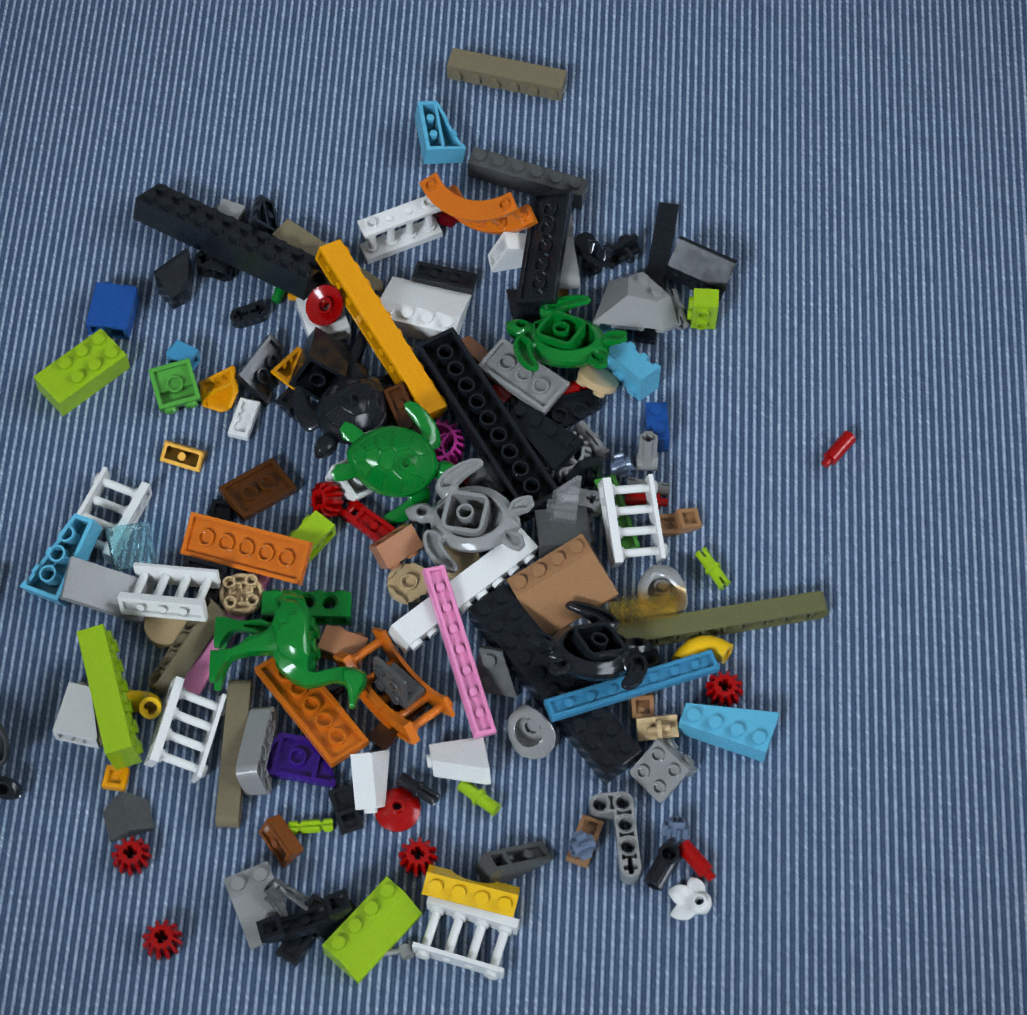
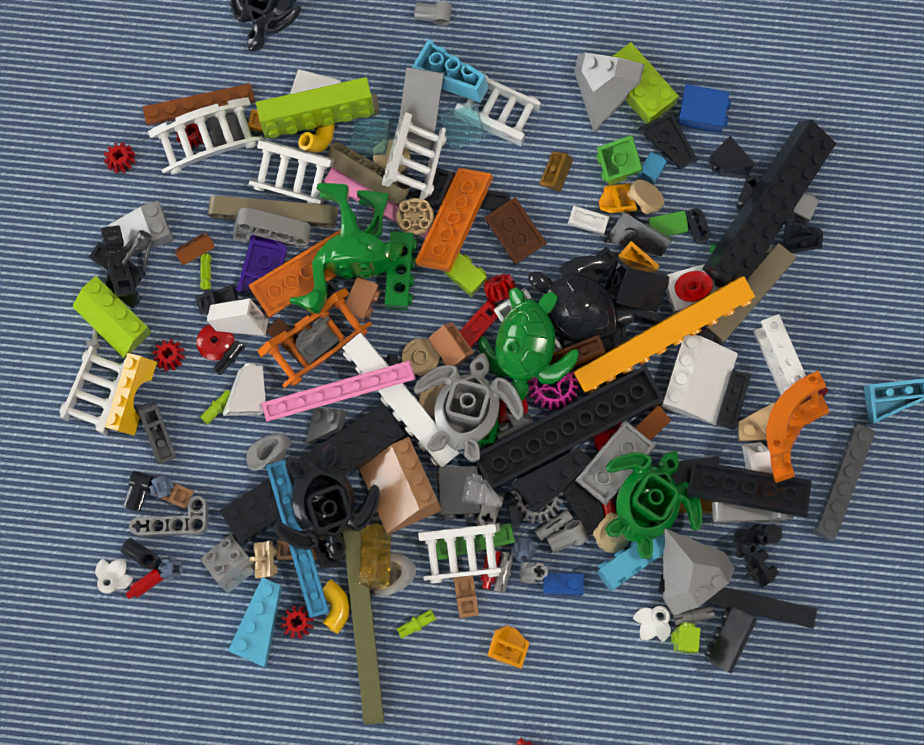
camera: 95 degrees right, 15 degrees up
none -> black piece [123,470,153,512]
none -> dark orange plate [143,83,255,126]
none -> white fence [148,97,263,175]
none -> clear light blue tile [350,119,392,155]
none -> light orange slope [487,625,530,669]
none -> light grey piece [546,519,589,554]
none -> light grey wedge [574,53,644,132]
none -> tan tile [628,180,664,214]
none -> white plate [633,606,671,642]
none -> black wing [638,112,698,170]
none -> bright green slope [647,211,688,236]
none -> tan wing [737,403,775,442]

